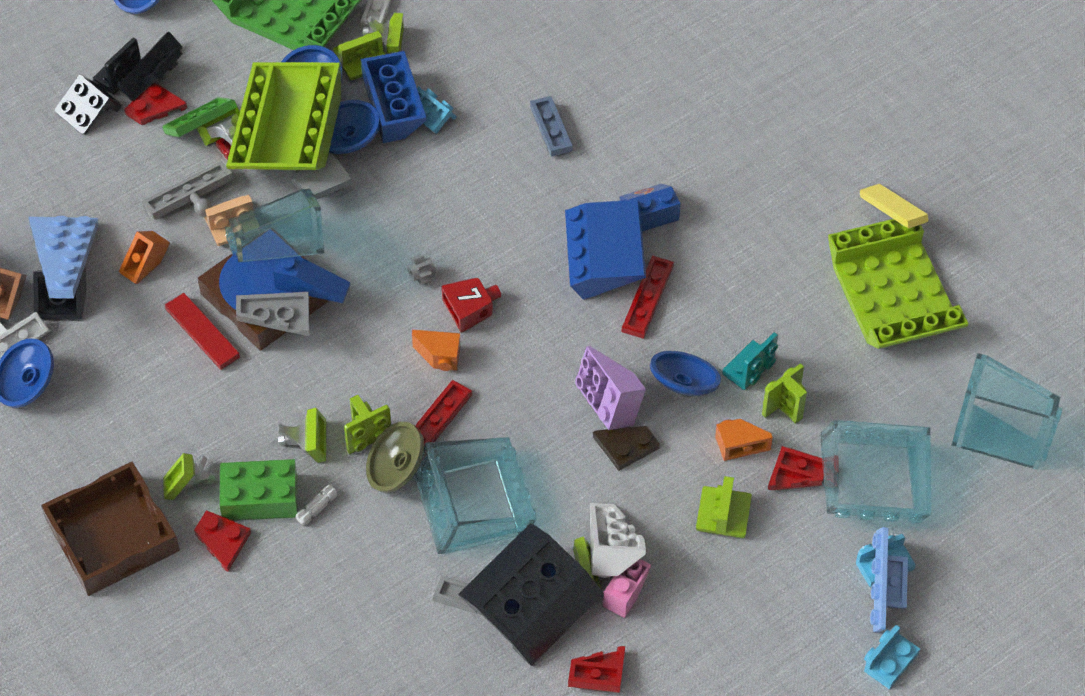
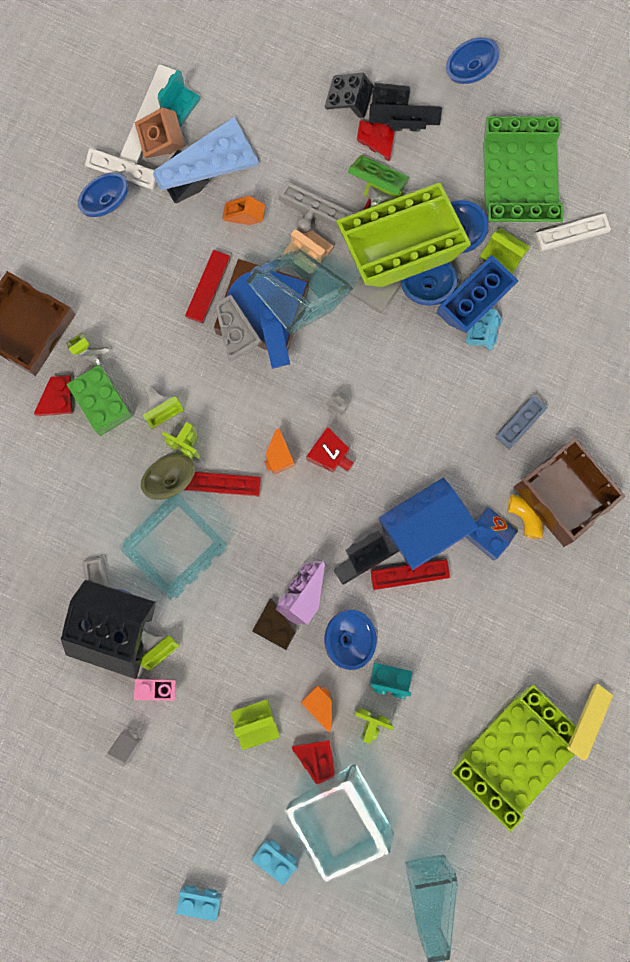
camera: 60 degrees right, 25 degrees up
white axle [296,485,337,526] -> none
lime piece [363,13,404,54] -> none
red wing [568,646,625,693] -> none
white wedge [590,503,646,578] -> none
light blue bracket [870,527,908,632] -> none
none -> light grey slope [105,730,142,767]
none -> black bracket [334,530,399,585]
none -> yellow cylinder [507,494,543,539]
none -> reddish brown tile [514,437,626,547]

